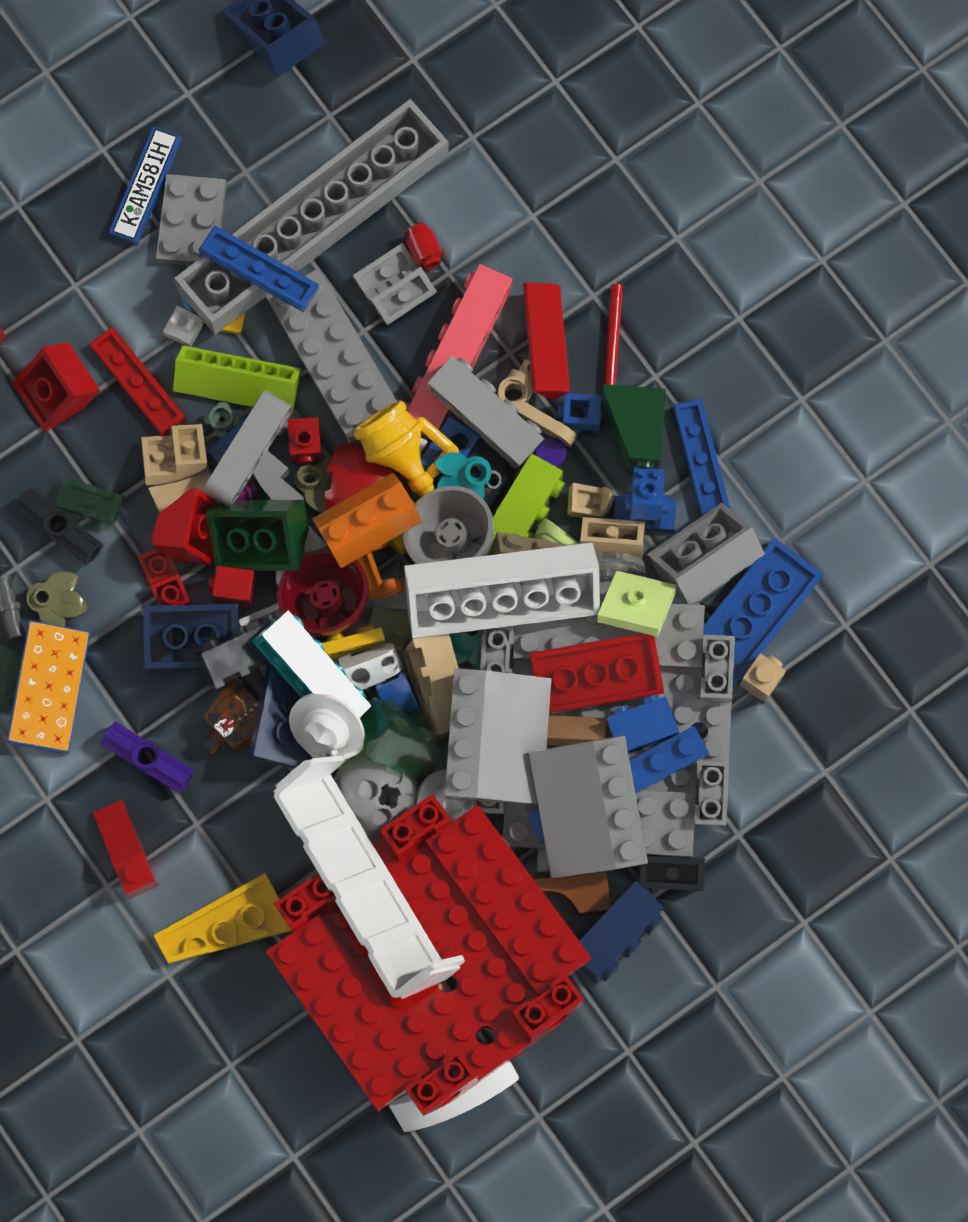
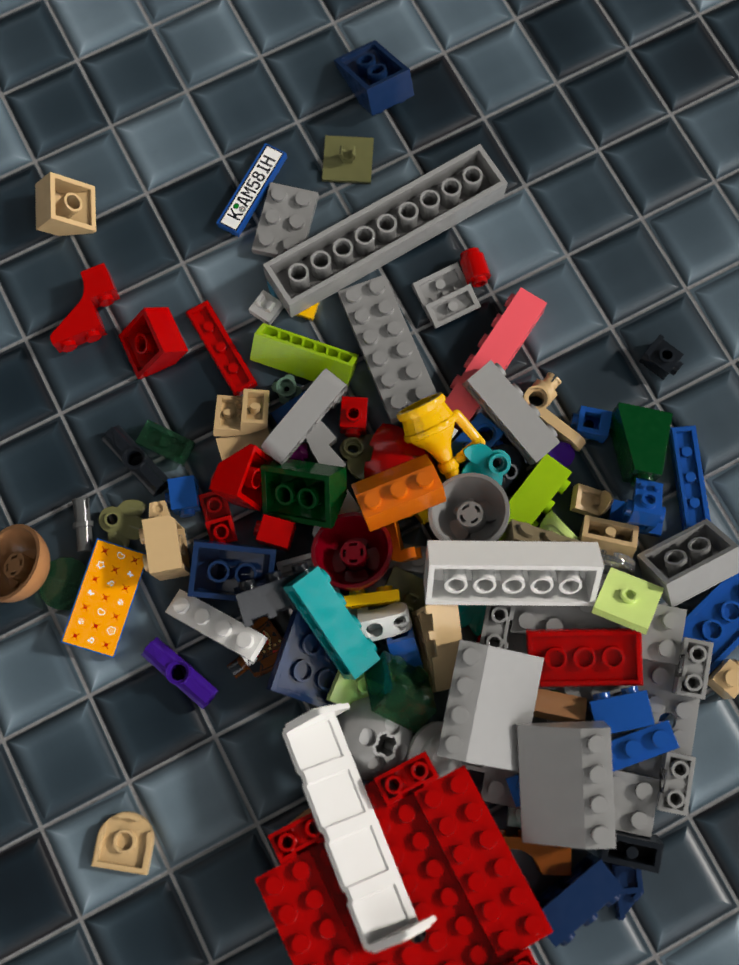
camera: 10 degrees right, 0 degrees up
red slope [93,800,159,899] -> none
yellow wing [153,873,292,964] -> none
blue tile [198,225,319,313] -> none
white hat [289,693,365,759] -> none
red slope [523,282,570,400] -> none
red piece [603,284,623,386] -> none
none -> tan tile [91,811,155,875]
none -> tan hinge [139,500,191,581]
none -> blue brick [165,475,202,518]
none -> white plate [165,589,268,663]
none -> olive piece [322,135,374,184]
none -> dark blue tile [610,863,644,921]
none -> black brick [639,334,684,380]

